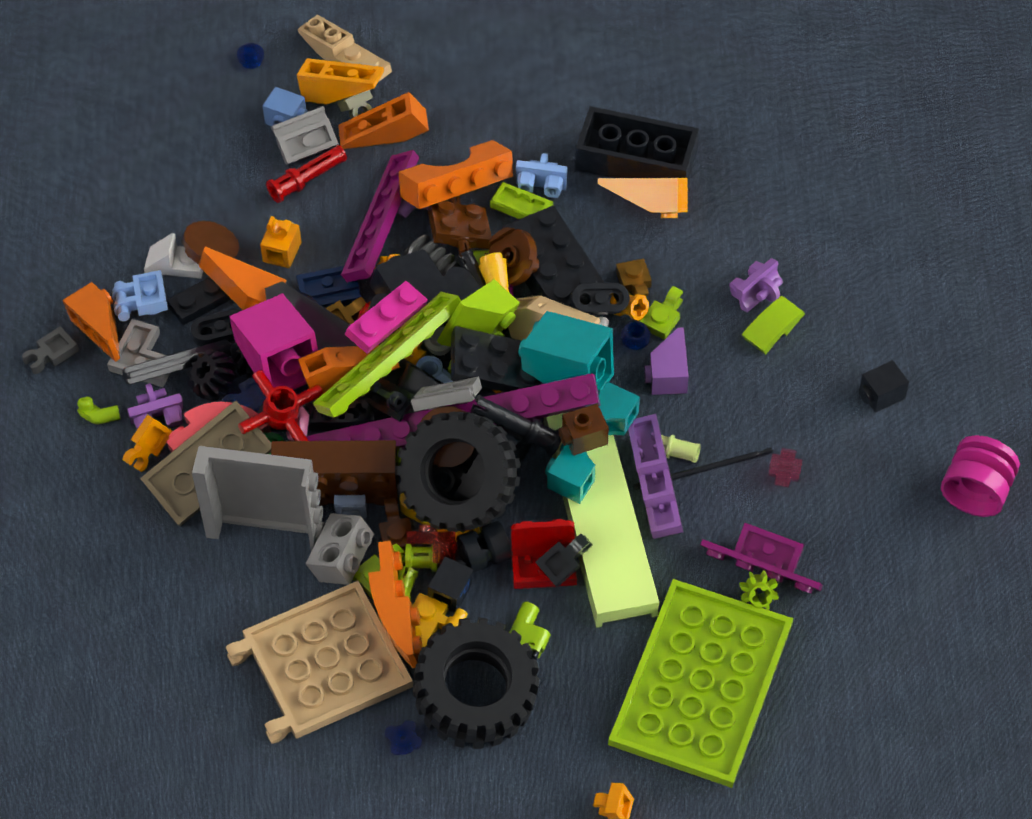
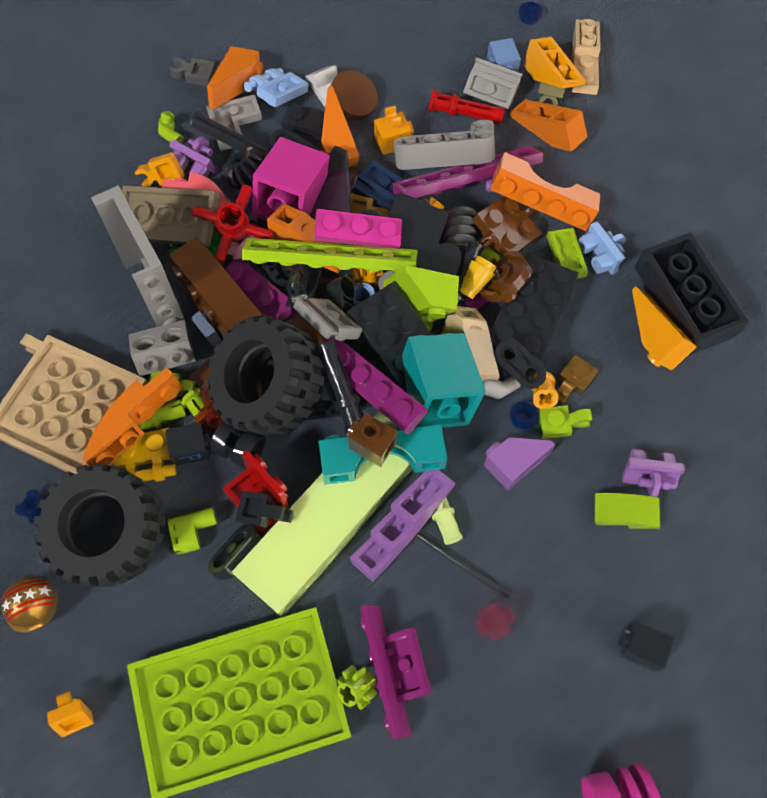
camera: 50 degrees right, 10 degrees up
none -> pearl gold helmet [1,575,58,632]
none -> black plate [208,524,261,580]
none -> light grey beam [393,120,495,170]

